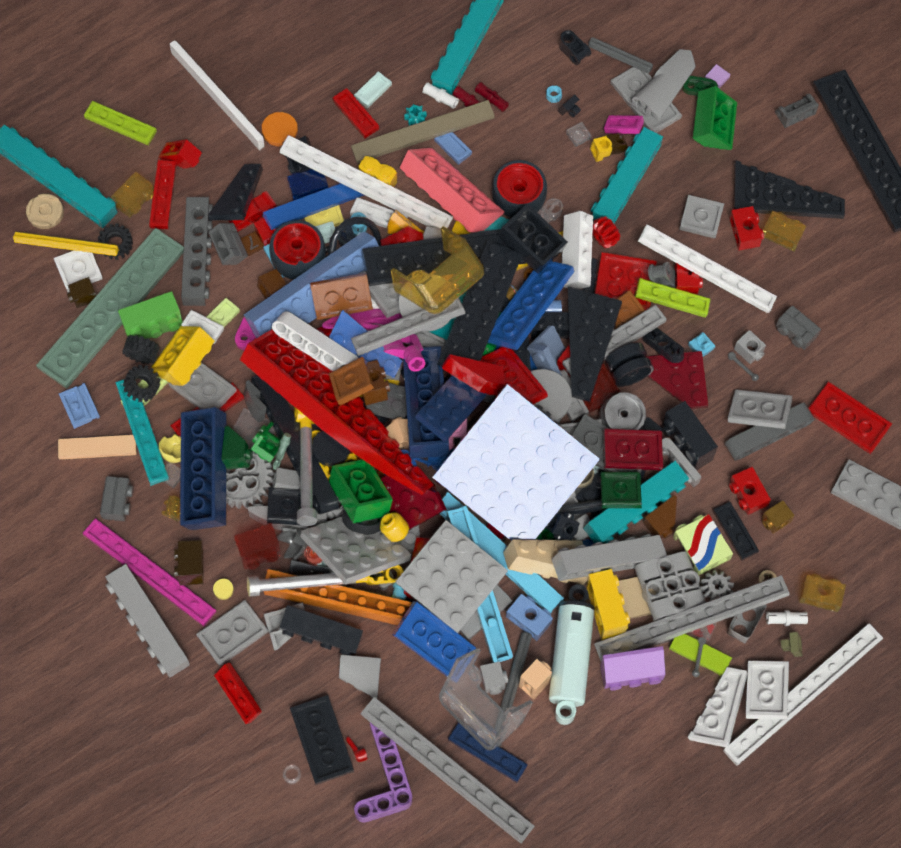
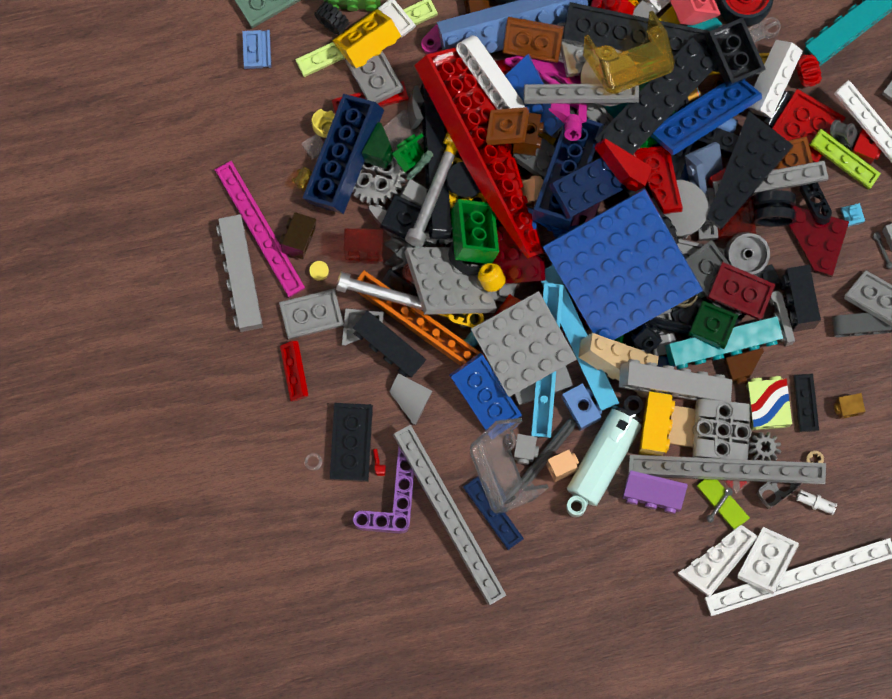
camera: 25 degrees right, 10 degrees up
light nougat tile [58,435,137,460] -> none
dark grey brick [100,476,134,521] -> none
teal tile [115,380,169,486] -> none
black tyre [123,365,160,402] -> none
red brick [729,467,771,515] -> none
olive tile [781,632,803,657] -> none
clear yellow brick [799,574,846,612] -> none

